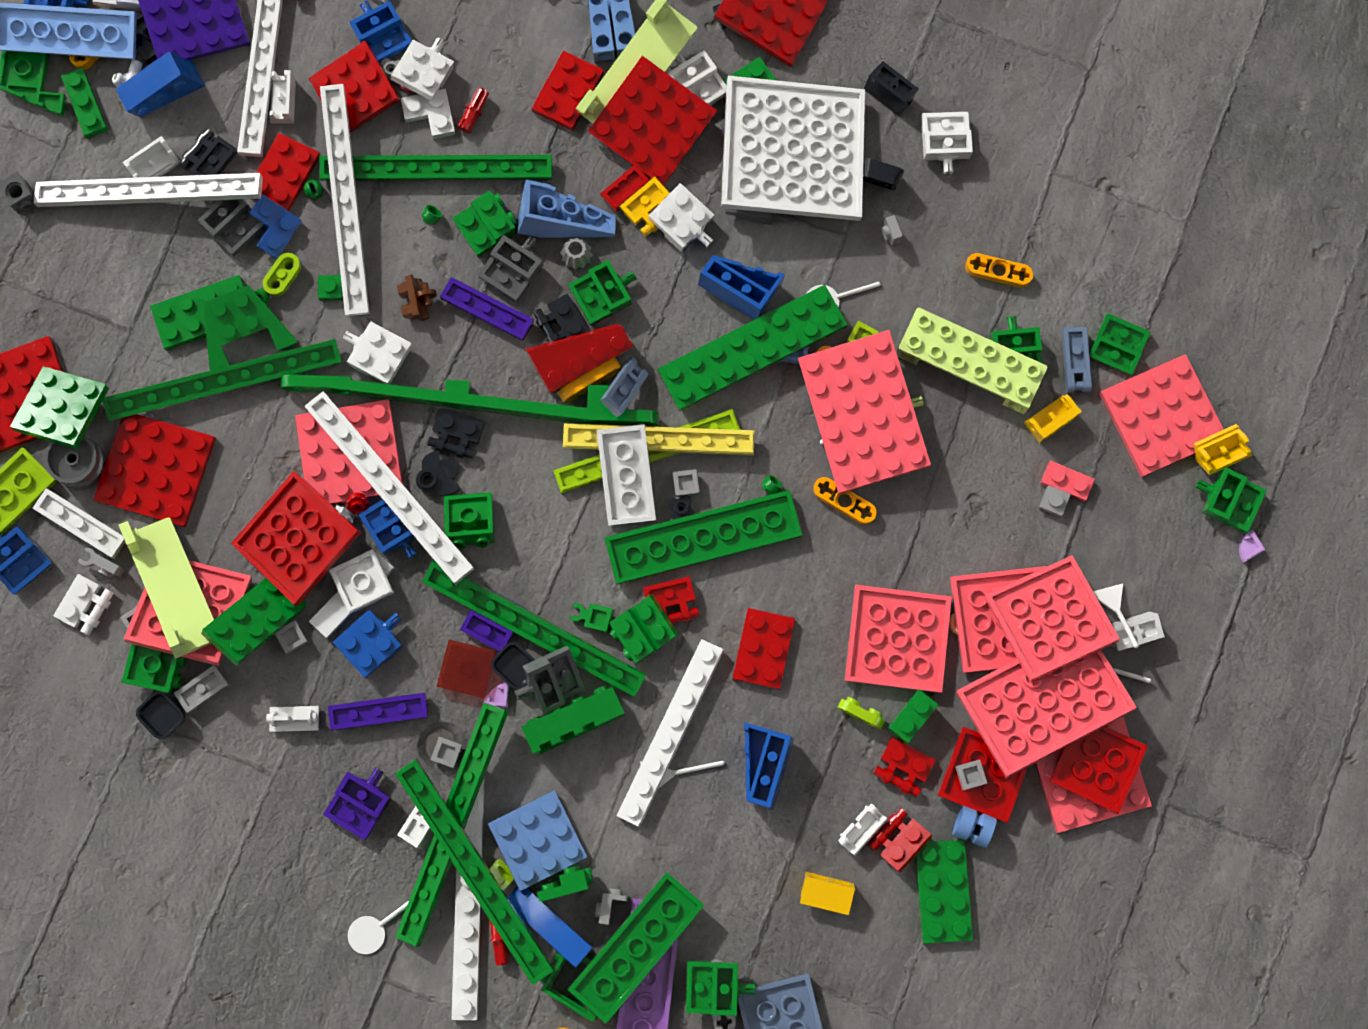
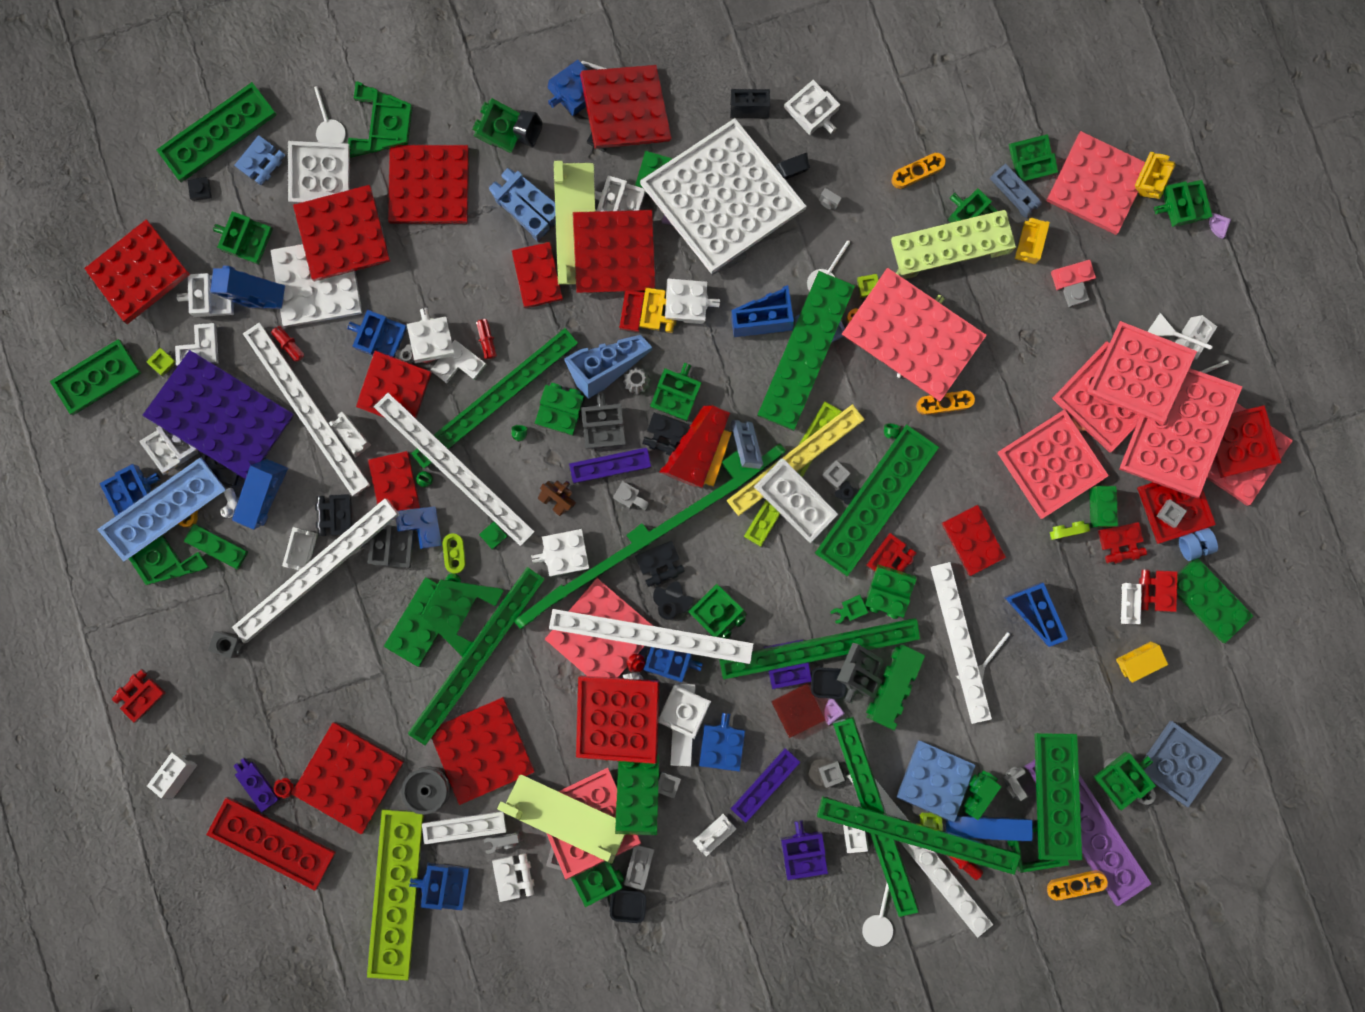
camera: 45 degrees left, 5 degrees up
plate [10,366,109,449] -> none
none -> light grey plate [613,481,649,510]

